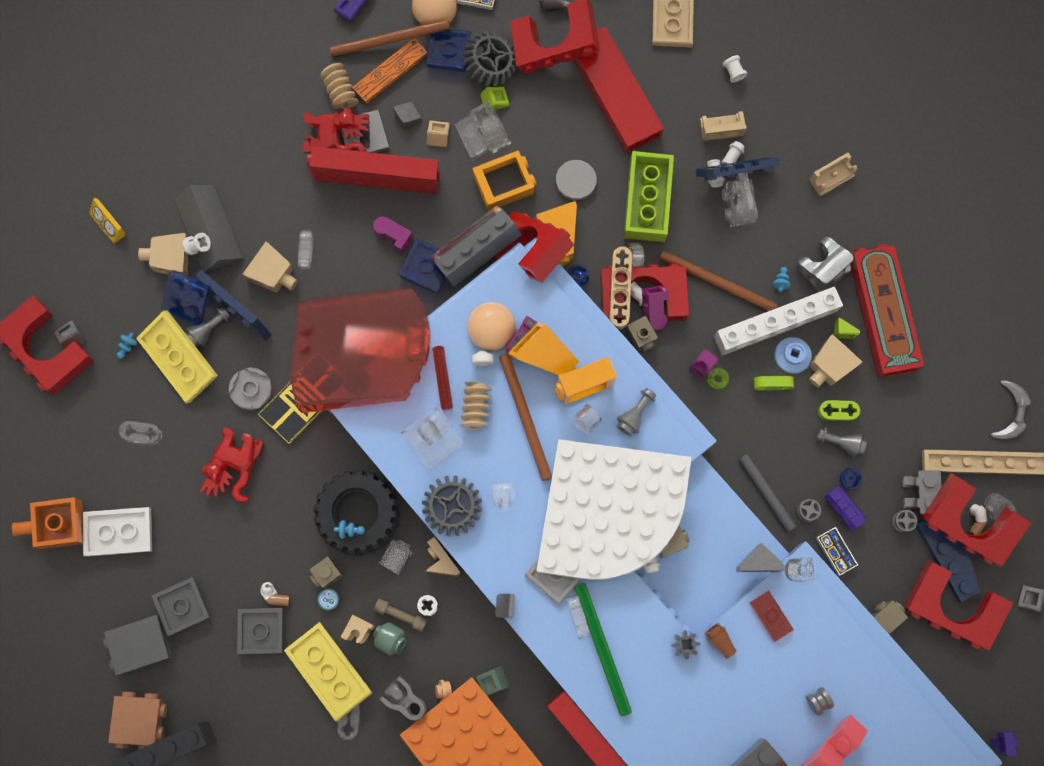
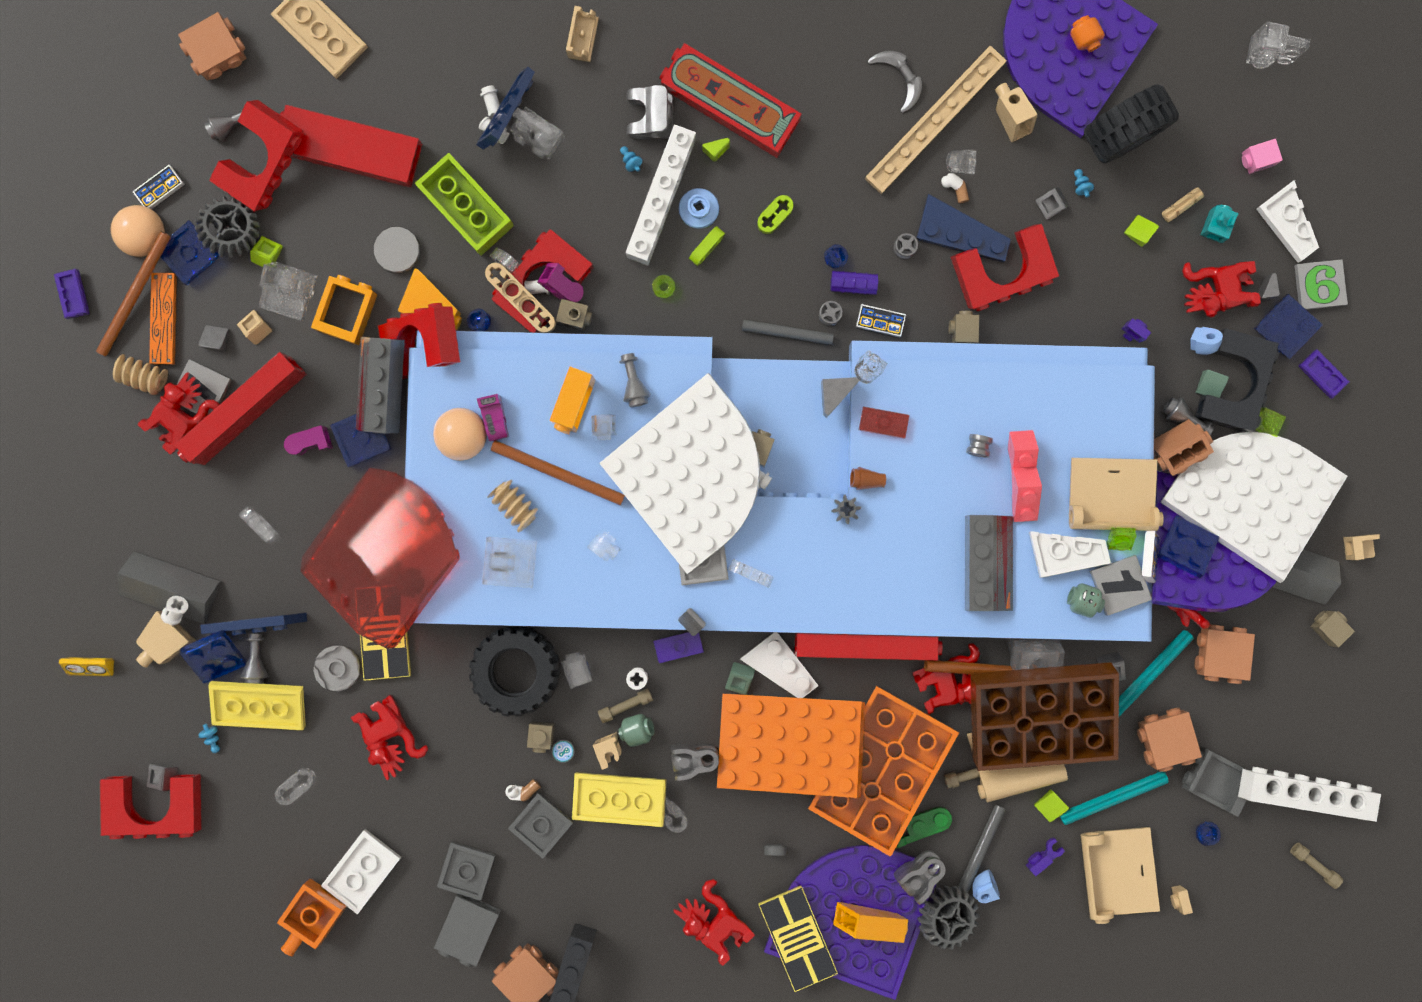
camera: 40 degrees left, 10 degrees up
tan torso [243,242,298,293] -> none
dark azure hair [334,520,365,539] -> none
dark grey gear [422,475,482,537] -> none
tan slope [426,537,461,577] -> none
clear red axle [432,346,453,410] -> none
light nougat plate [435,680,452,701] -> none
white tile [472,351,494,366] -> none
light orange slope [508,322,580,376] -> none
green axle [574,583,632,716] -> none
dark orange piece [659,250,778,311] -> none
magenta leg [689,348,719,380] -> none
tan hinge [699,111,746,141] -> none
white bush [723,55,748,83] -> none
tan torso [809,334,862,388] -> none
flat silver piece [816,427,867,458] -> none
flat silver plate [902,470,942,515] -> none
red arch [922,473,1031,567] -> none
none -> dark purple plate [654,632,704,663]
none -> white wing [740,632,818,698]

